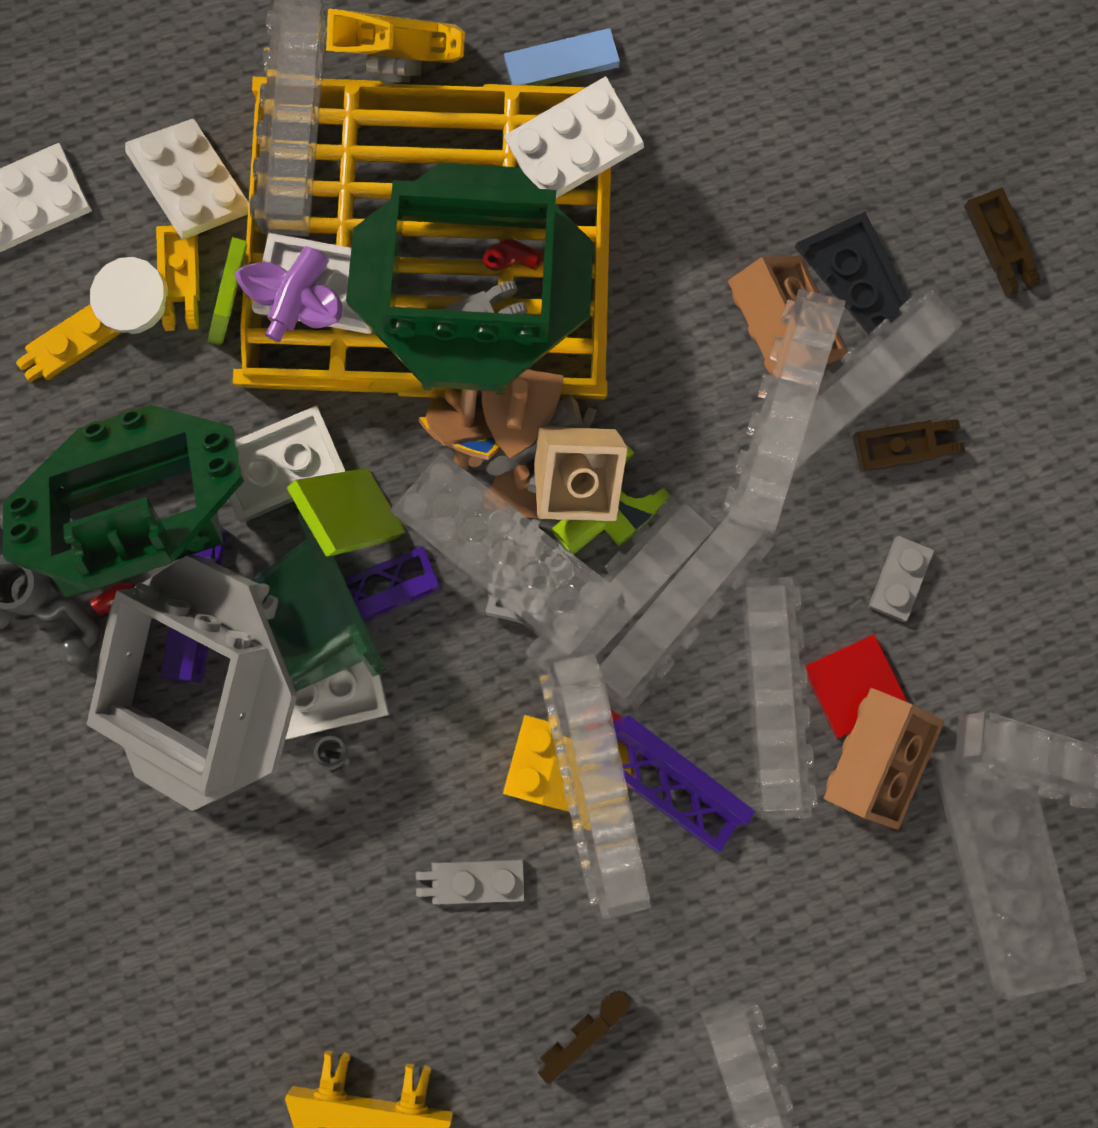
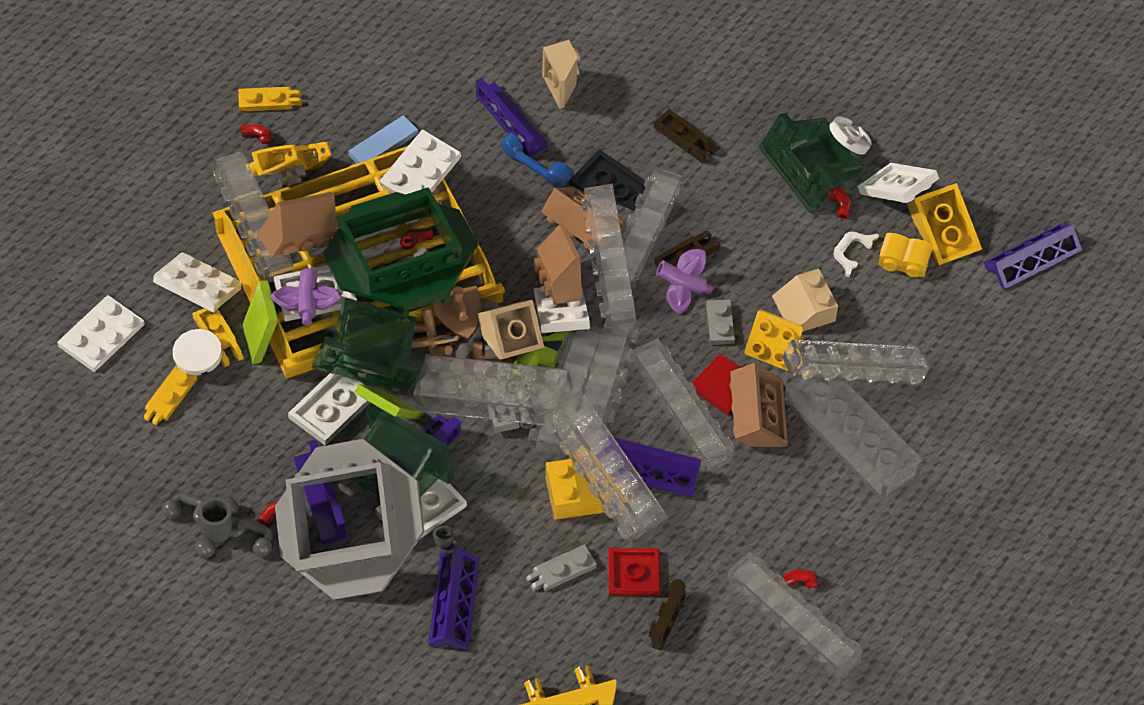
camera: 25 degrees left, 25 degrees down
dark green hinge [2,405,244,597] -> none
none -> medium nougat slope [257,192,337,257]
none -> clear green windscreen [312,298,422,393]
none -> dark purple fence [428,546,480,650]
none -> dark purple fence [476,77,548,157]
none -> blue piece [501,132,574,188]
none -> medium nougat slope [534,224,582,304]
none -> white plate [534,284,590,333]
none -> tan slope [542,40,580,109]
none -> red tile [608,548,660,597]
none -> medium lavender plant [656,249,713,314]
none -> yellow bracket [744,310,805,371]
none -> tan slope [772,269,838,331]
none -> red arm [779,569,819,589]

